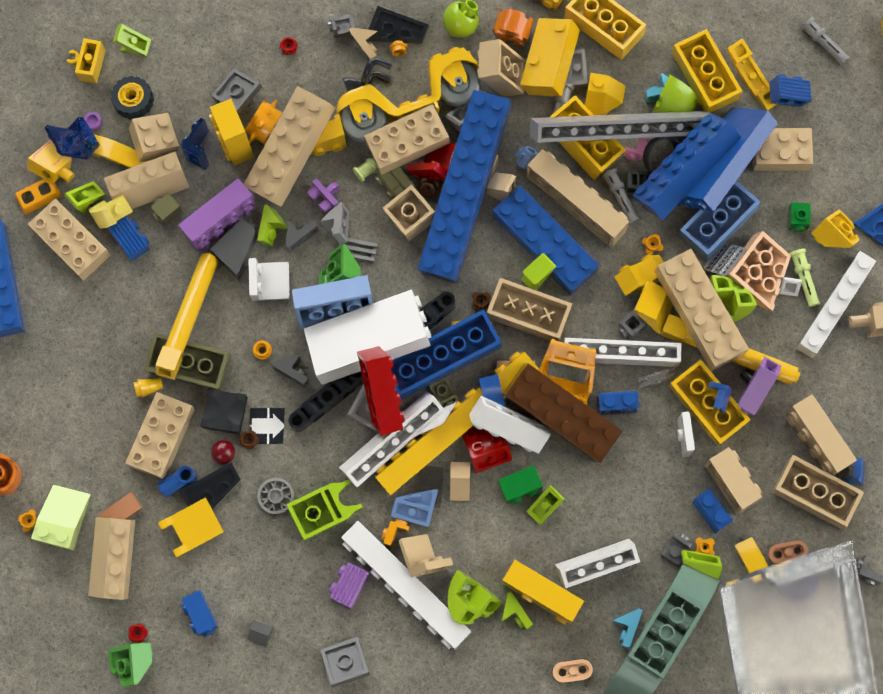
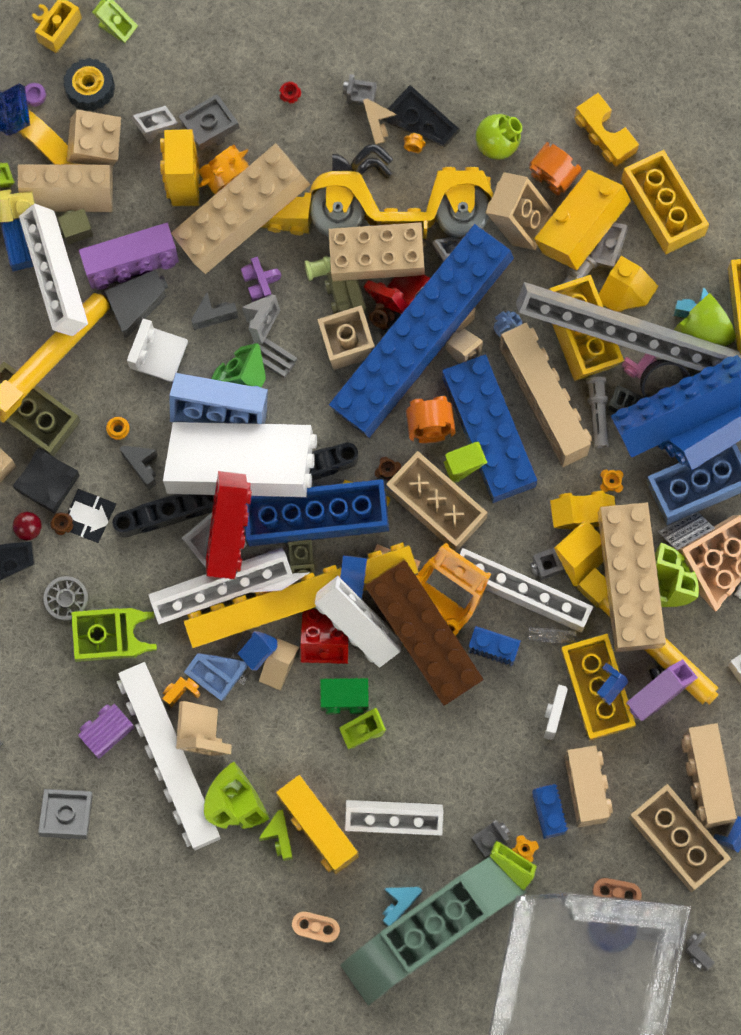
camera: 20 degrees right, 0 degrees up
clear blue bracket [181,117,209,170] -> none
lime slope [257,205,288,247] -> none
yellow slope [734,537,772,584] -> none
none -> white brick [19,204,88,336]
none -> light grey slope [131,106,178,144]
none -> blue tile [237,631,278,670]
none -> orange brick [406,396,456,444]

